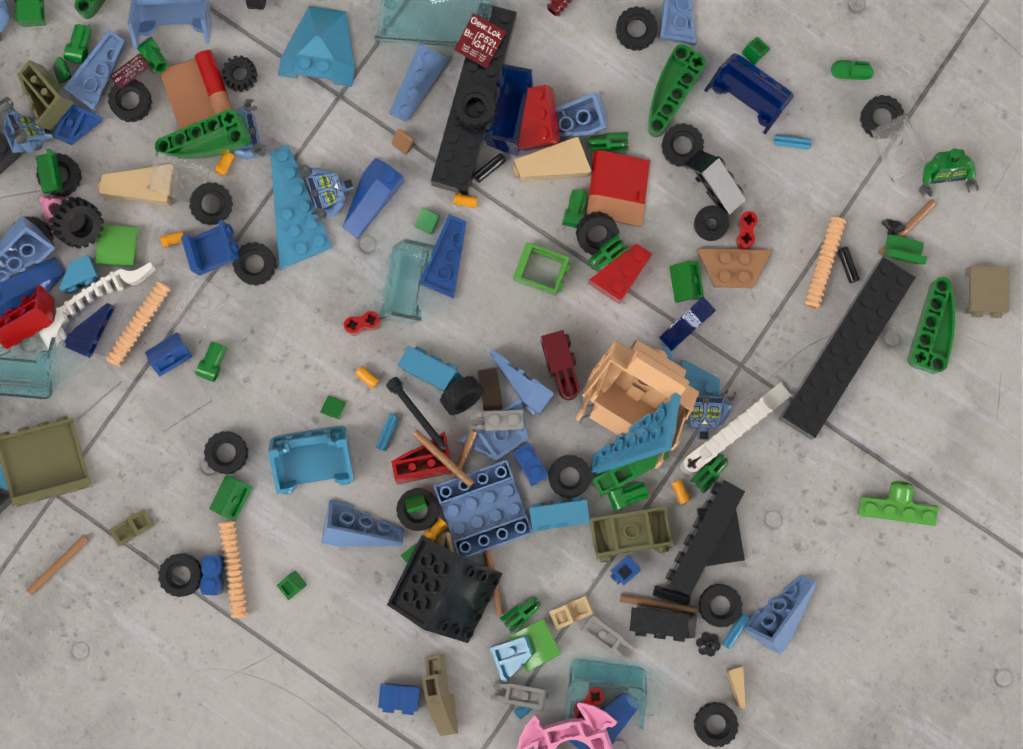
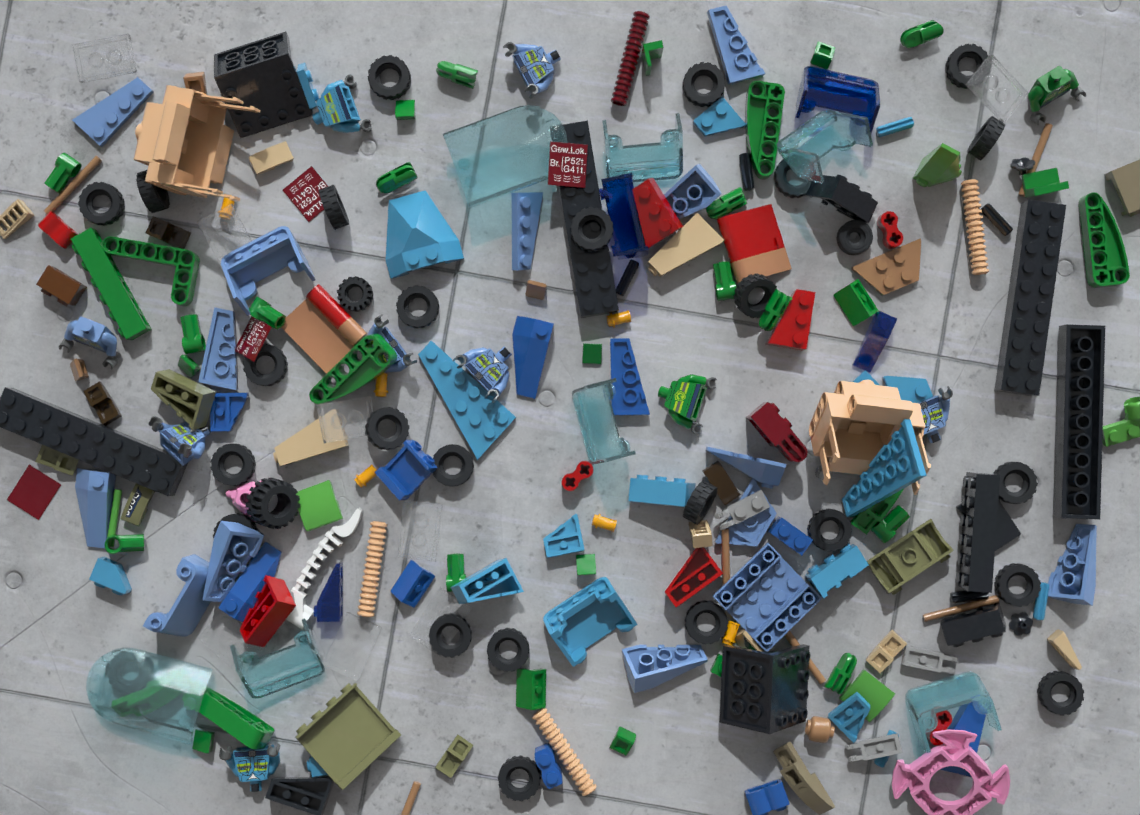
camera: 20 degrees left, 5 degrees up
green panel [35,149,63,194] -> none
dark azure slope [59,255,101,294] -> none
dark azure axle [376,414,399,451] -> none
black piece [386,377,447,451] -> none
green slope [405,494,427,514] -> none
medium nougat bar [413,430,474,487] -> none
bright green window [513,242,571,296] -> none
blue brick [610,555,641,585] -> none
light orange pin [671,479,691,505] -> none
white piece [680,382,792,474] -> none
green arm [690,454,728,493] -> none
none -> black tyre [396,285,439,329]
none -> black tyre [429,613,472,658]
none -> dark azure wedge [451,558,524,604]
none -> dark azure wing [543,514,585,558]
none -> clear light blue windscreen [602,113,683,184]
none -> green torso [658,374,717,435]
none -> tan slope [688,520,713,548]
none -> dark azure wing [693,96,746,137]
none -> black axle [739,153,754,191]
none -> clear light blue windscreen [777,110,873,184]
none -> medium nougat head [805,716,835,743]
none -> bright green wedge [913,143,962,187]
none -> black tyre [967,116,1005,161]
none -> black tyre [993,462,1038,504]
none -> black brick [1054,324,1105,520]

